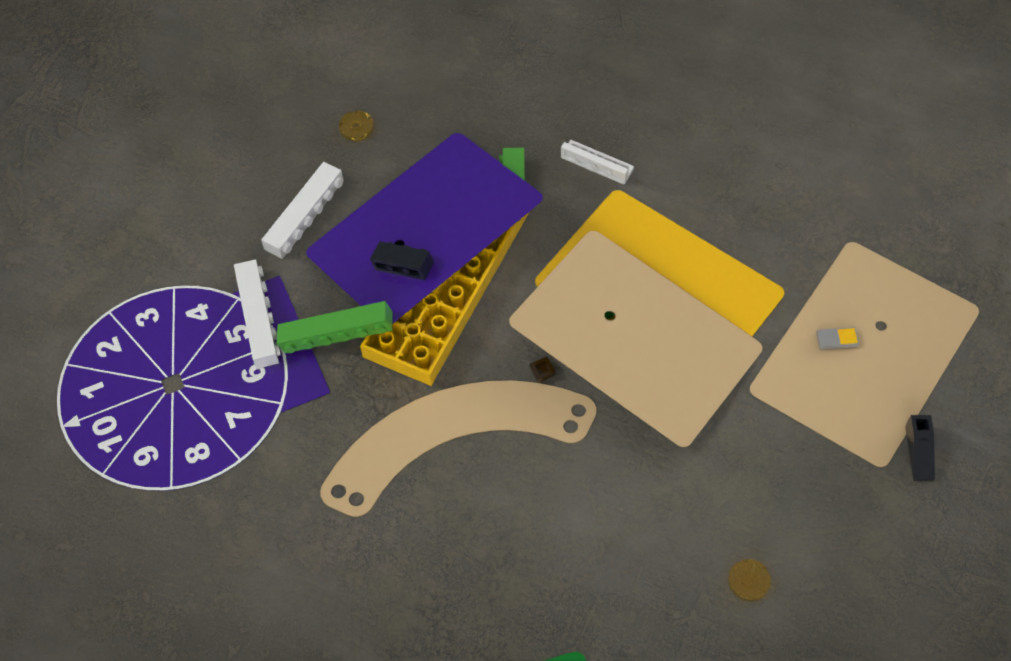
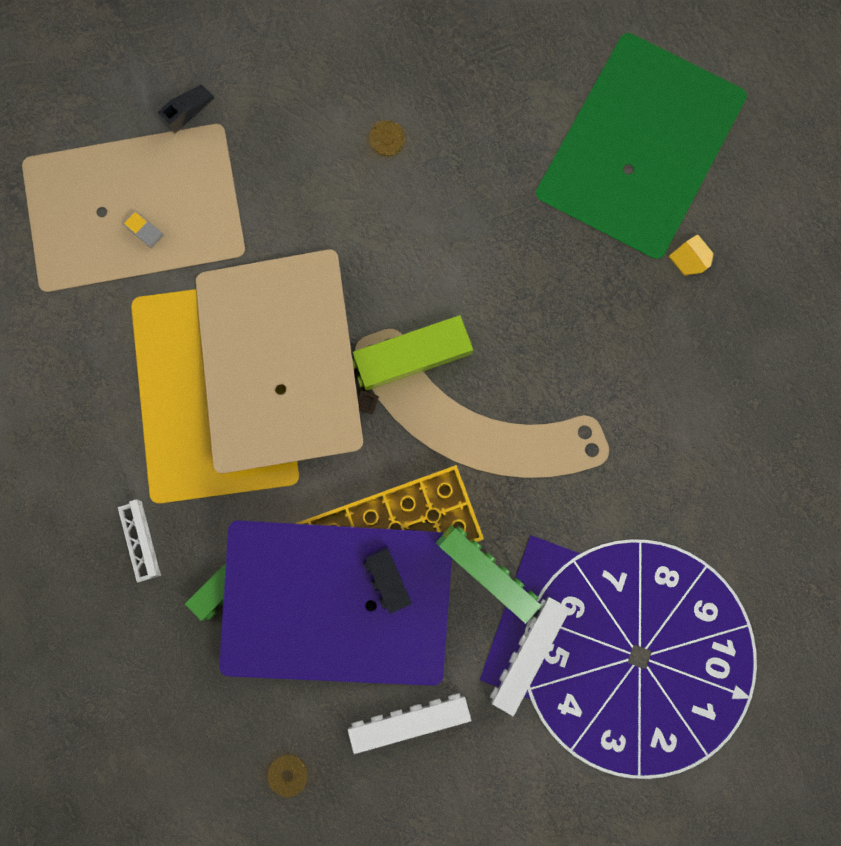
camera: 140 degrees left, 20 degrees up
none -> lime brick [352,315,473,391]

